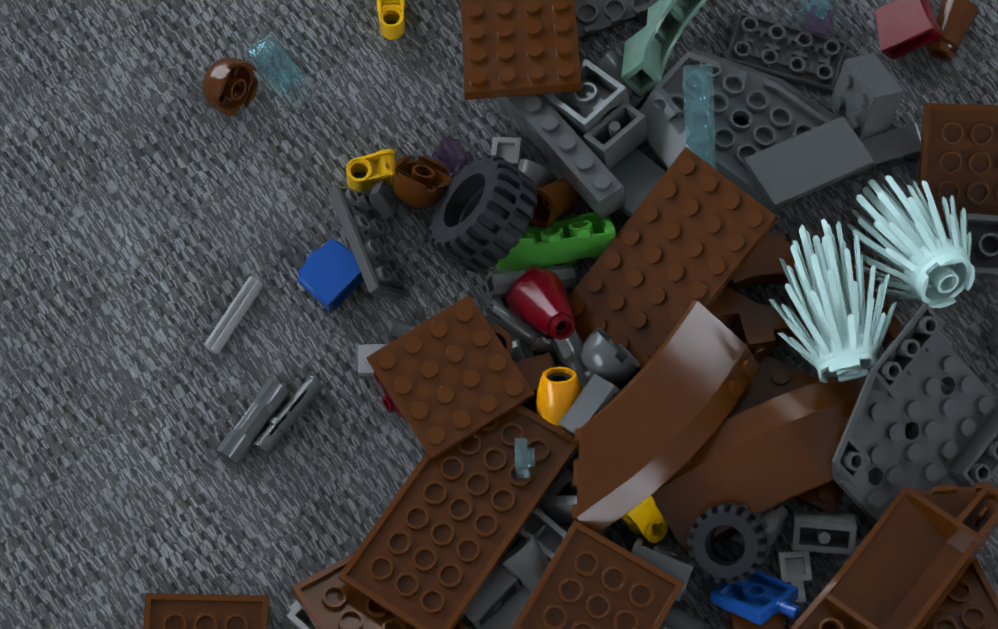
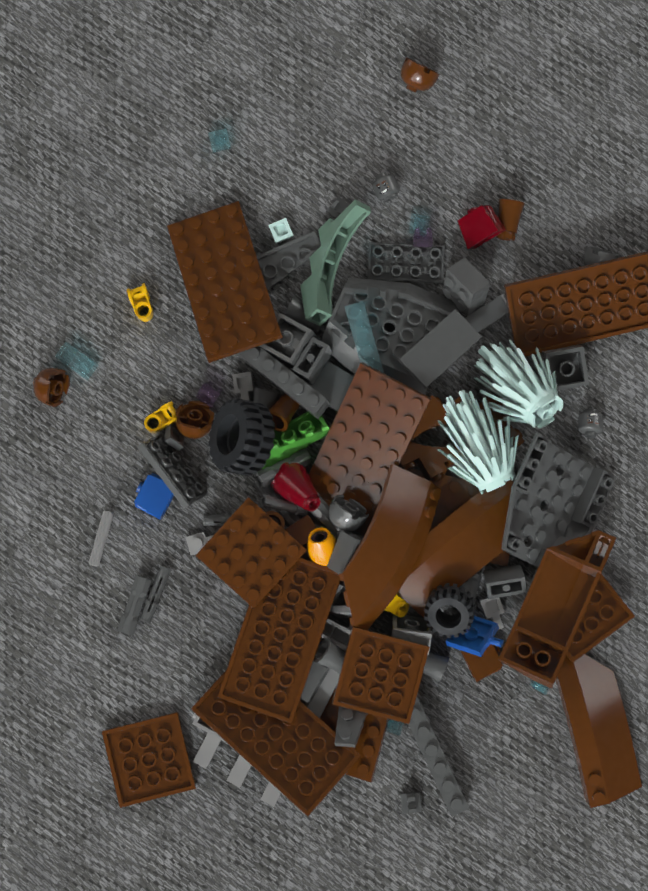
camera: 20 degrees left, 15 degrees up
clear light blue plate [514,438,535,478] -> none

